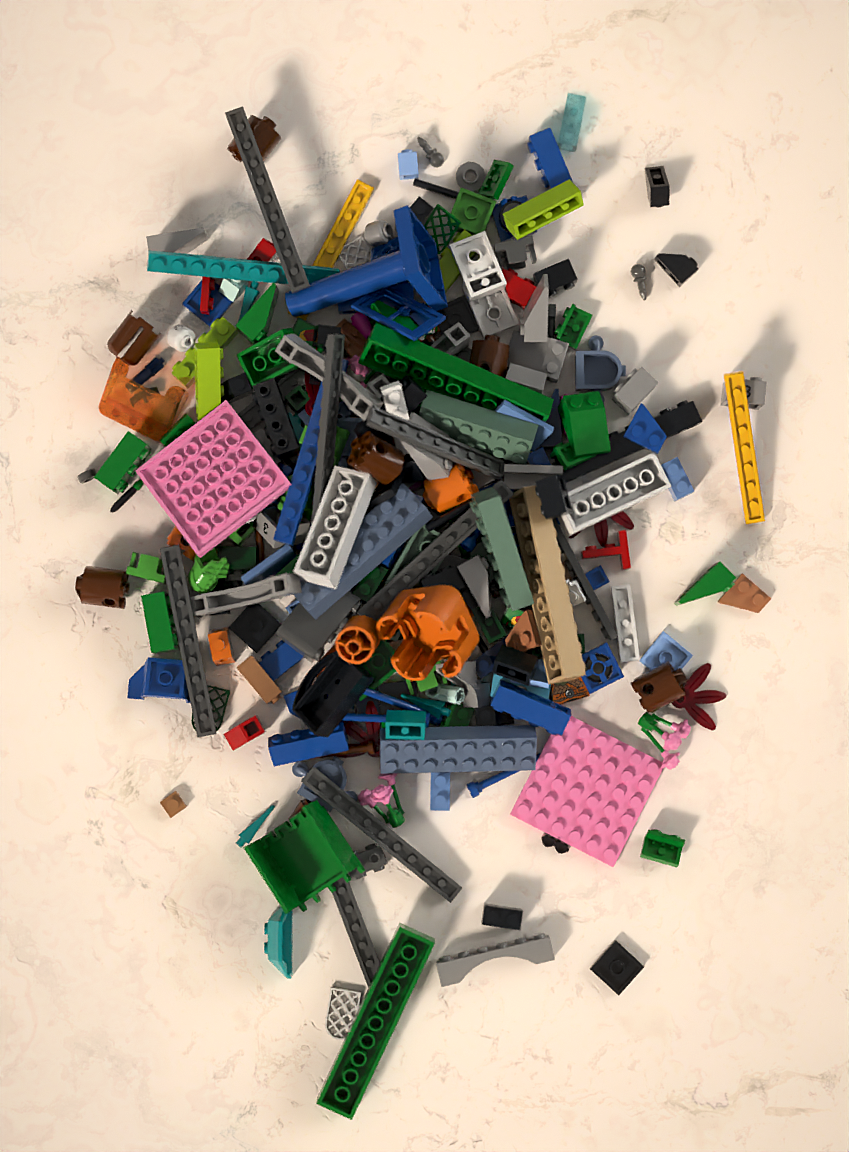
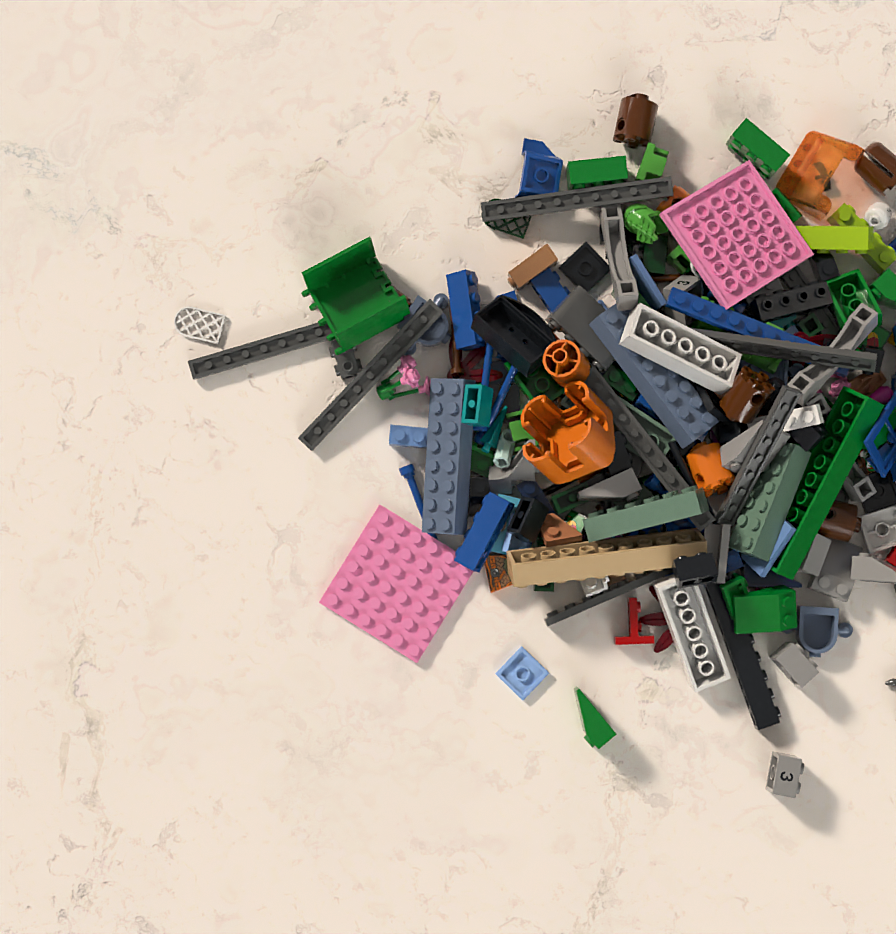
camera: 90 degrees right, 0 degrees up
dark grey tile [77,468,97,483] -> none
black piece [110,479,144,513] -> none
dark blue piece [126,357,165,393] -> none
medium nougat plate [160,791,187,818] -> none
orange torso [208,627,236,666] -> none
red slope [224,715,267,751] -> none
teal piece [236,805,275,848] -> none
teal wedge [264,907,293,979] -> none
green brick [316,922,435,1120] -> none
light grey arch [436,933,555,987] -> none
black brick [481,903,523,930] -> none
black piece [541,834,569,853] -> none
dark grey bar [547,304,556,339] -> none
green bracket [554,304,592,350] -> none
blue piece [581,642,624,694] -> none
blue tile [585,565,610,590] -> none
black tile [590,940,644,995] -> none
white plate [611,584,640,663] -> none
blue wing [623,403,667,454] -> none
reddish brown cylinder [631,661,688,713] -> none
bright pink plant [638,712,691,770] -> none
green bracket [640,829,685,868] -> none
medium blue brick [661,457,694,501] -> none
dark red plant [672,663,727,731] -> none
nougat wing [717,574,771,613] -> none
yellow tile [723,371,765,524] -> none

